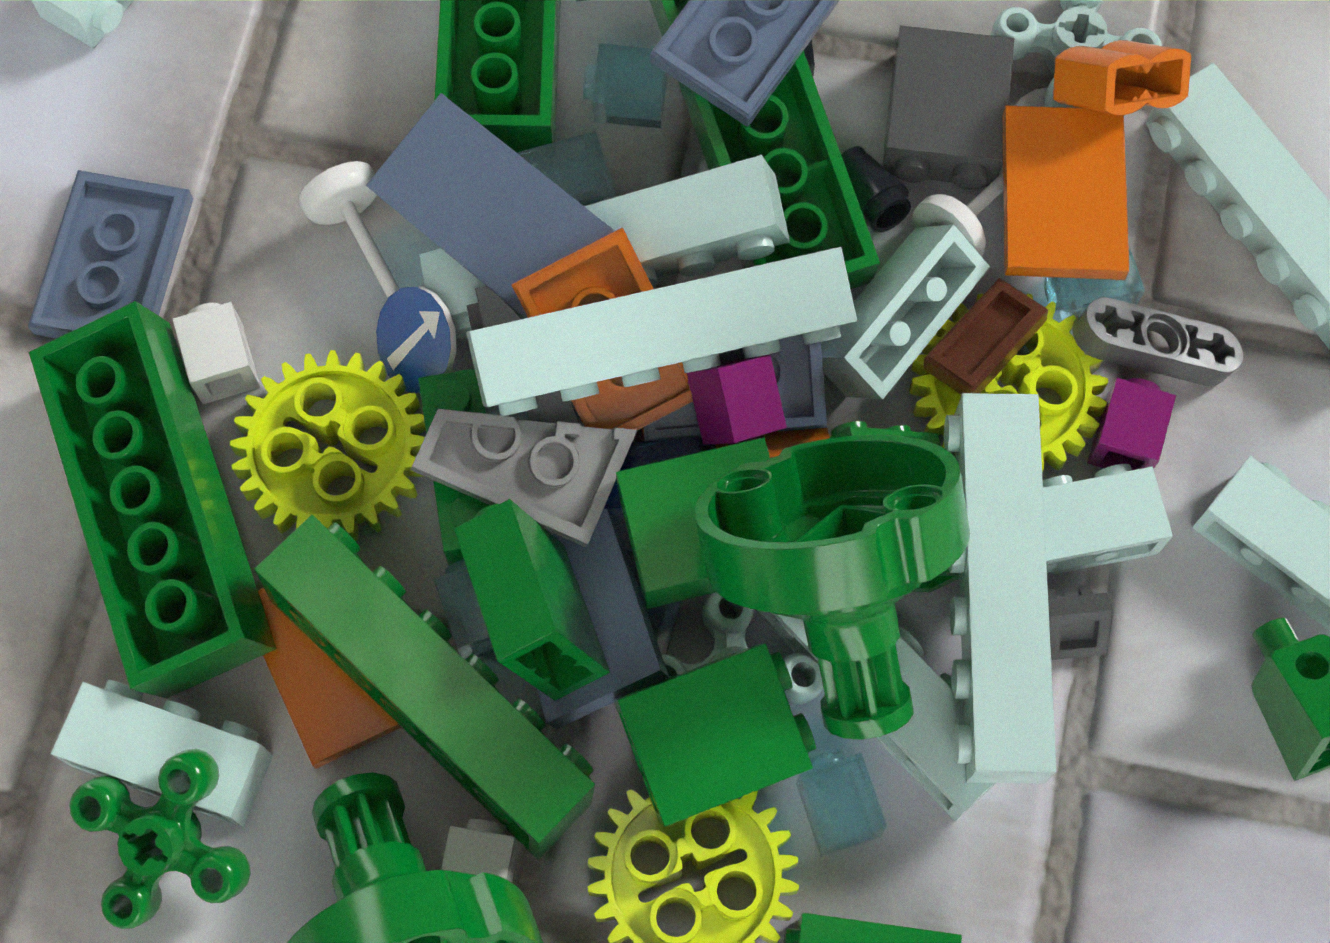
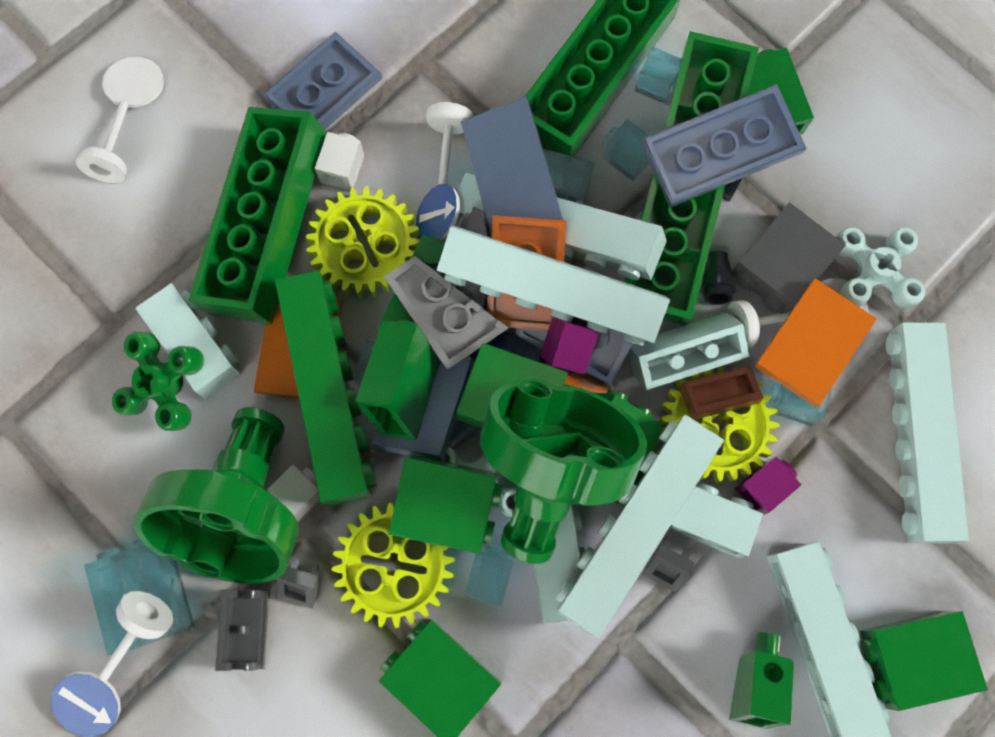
camera: 30 degrees right, 5 degrees up
orange brick [1053,40,1191,115] -> none
dark grey beam [1072,297,1243,386] -> none

